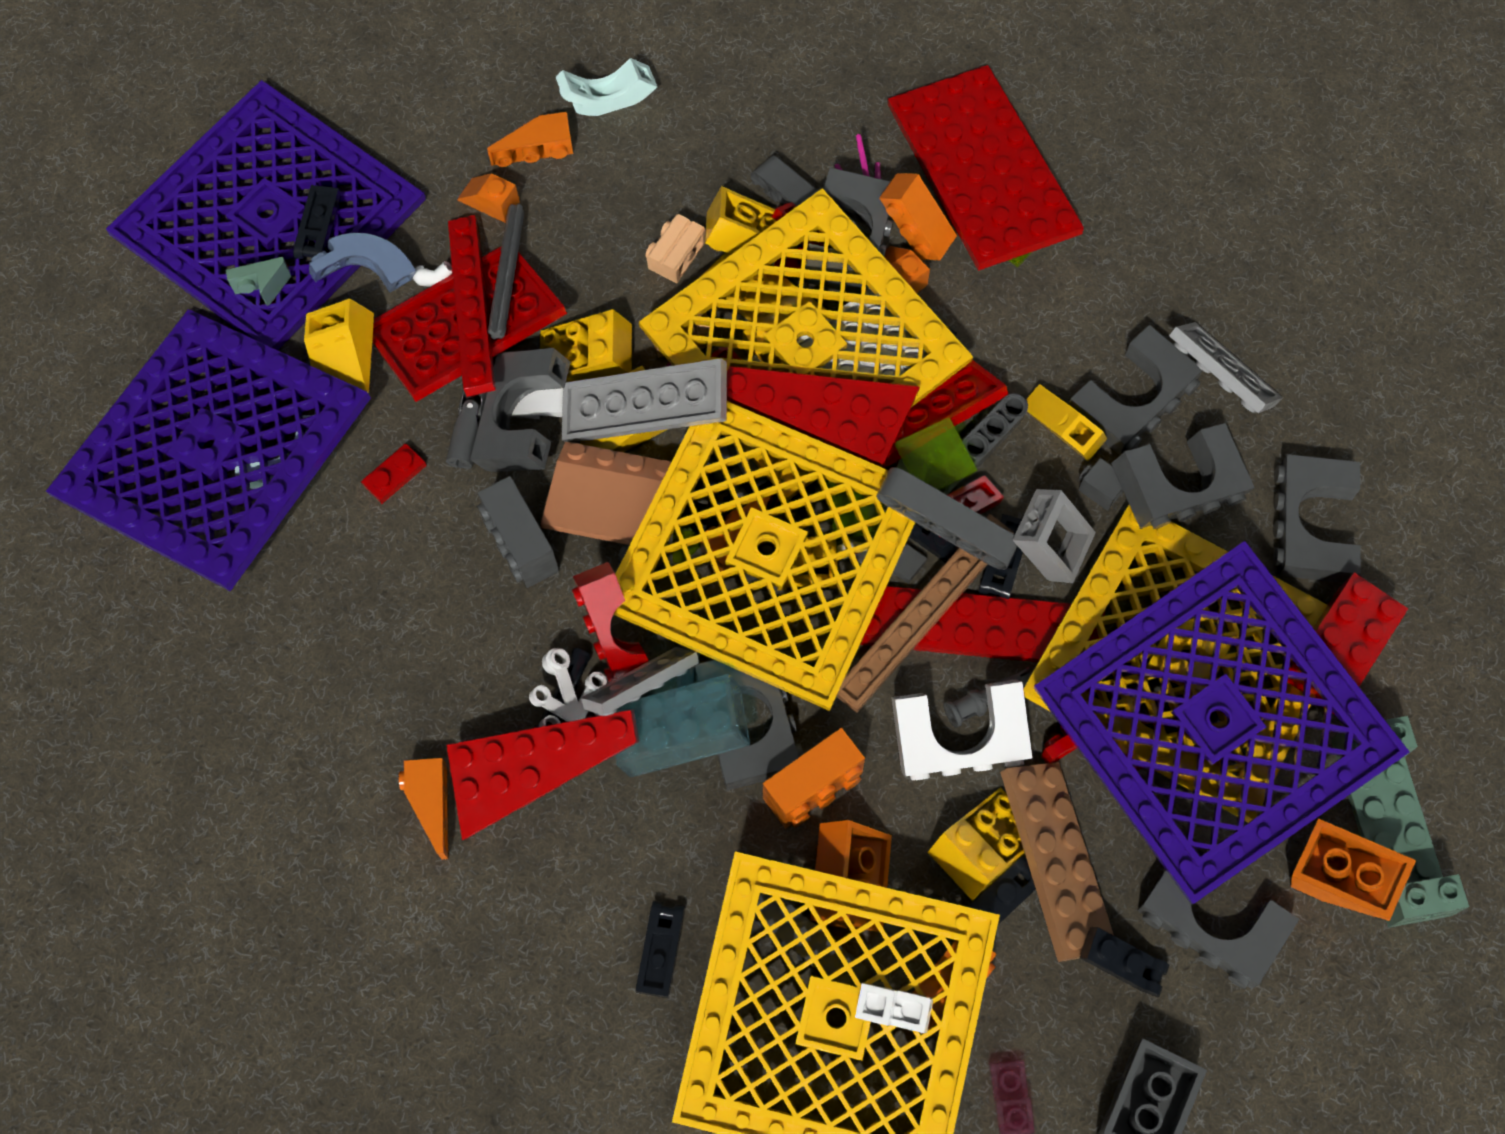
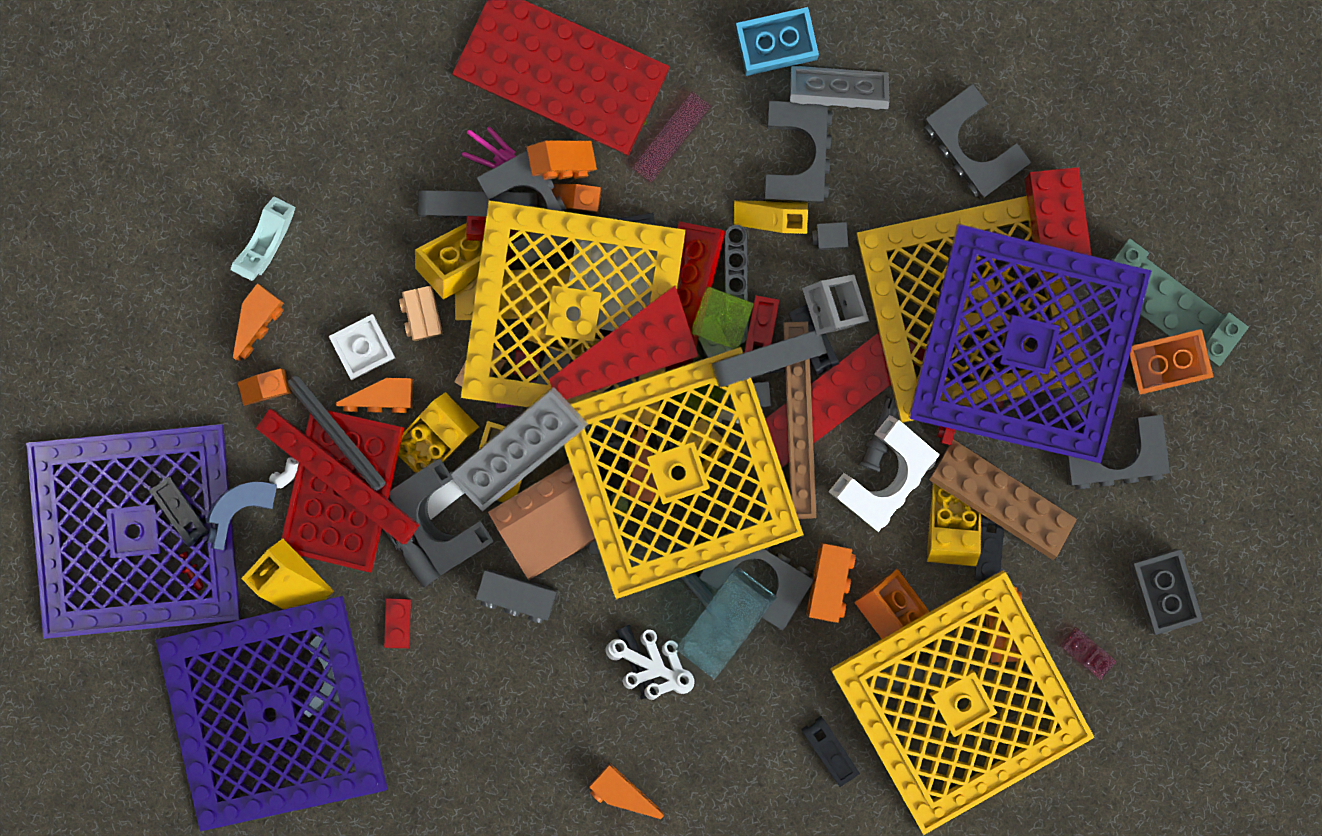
camera: 45 degrees left, 20 degrees up
sand green slope [226,257,291,306] -> none
red wing [446,710,639,841] -> none
red arch [571,562,648,683] -> none
light grey plate [581,647,699,716] -> none
white slope [855,983,934,1033] -> none
black plate [1080,927,1170,997] -> none
dark grey arch [1111,423,1255,529] -> none
none -> white plate [329,314,395,380]
none -> orange slope [336,378,414,413]
none -> clear pink tile [632,91,711,183]
none -> medium azure brick [735,7,819,76]

